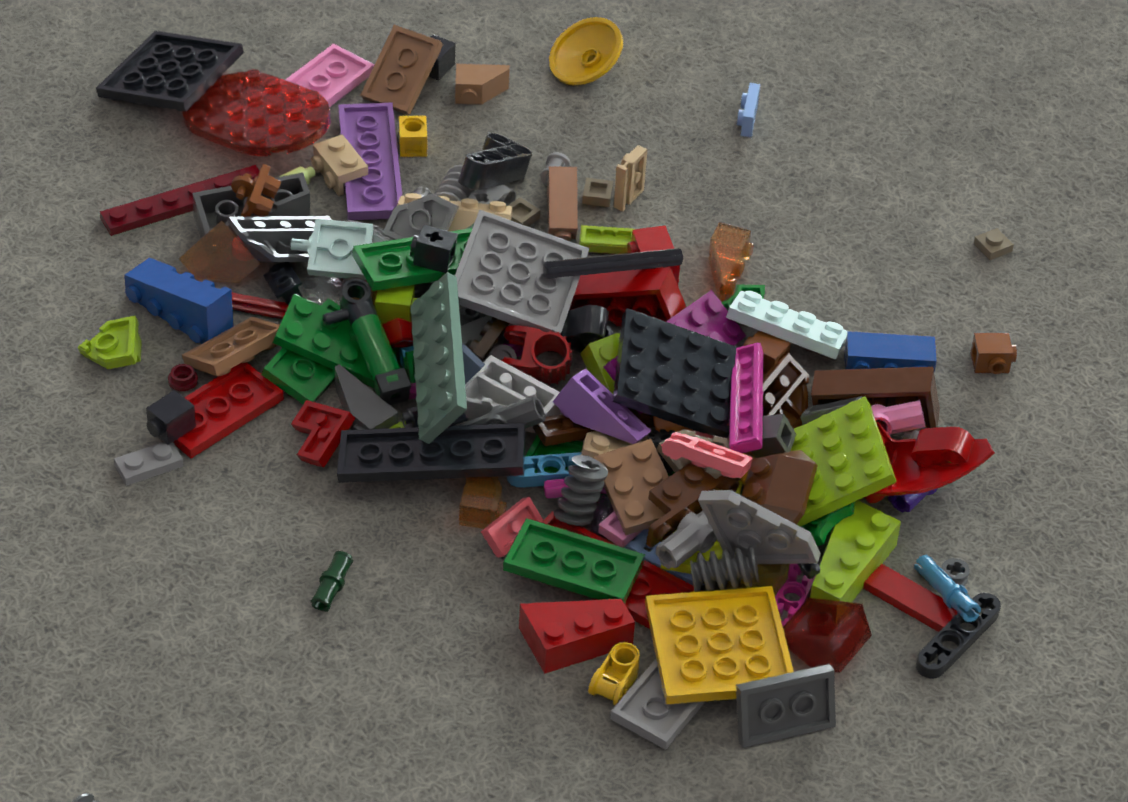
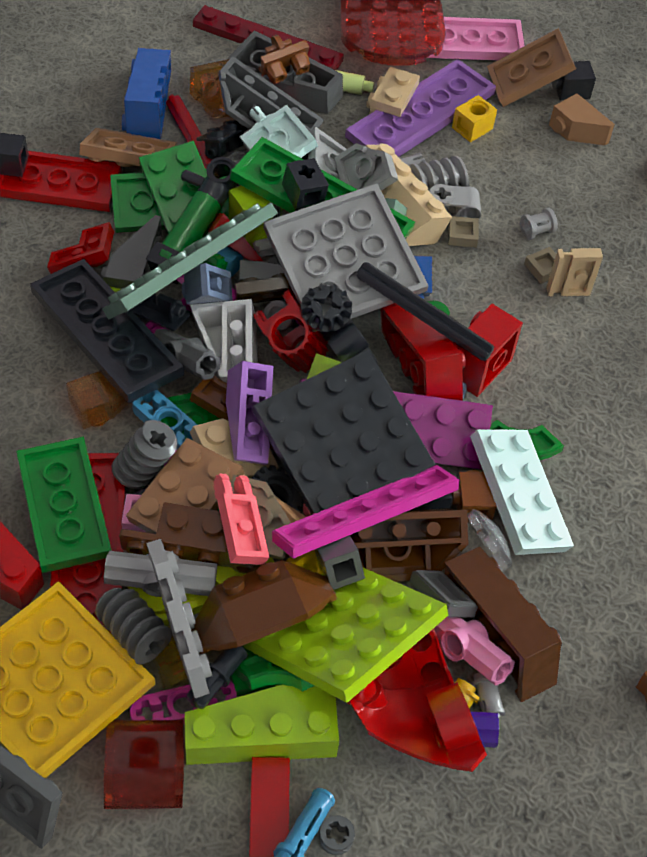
camera: 50 degrees right, 10 degrees up
lime plate [78,316,142,369] -> none
dark red plate [168,364,198,391] -> none
black beam [458,133,533,190] -> none
coral plate [481,497,543,558] -> none
nougat slope [547,166,578,241] -> none
lime plate [579,225,633,254] -> none
clear orange slope [708,222,754,302] -> none
blue brick [844,331,937,372] -> none
none -> black gear [301,283,352,332]
none -> clear dish [467,509,512,572]

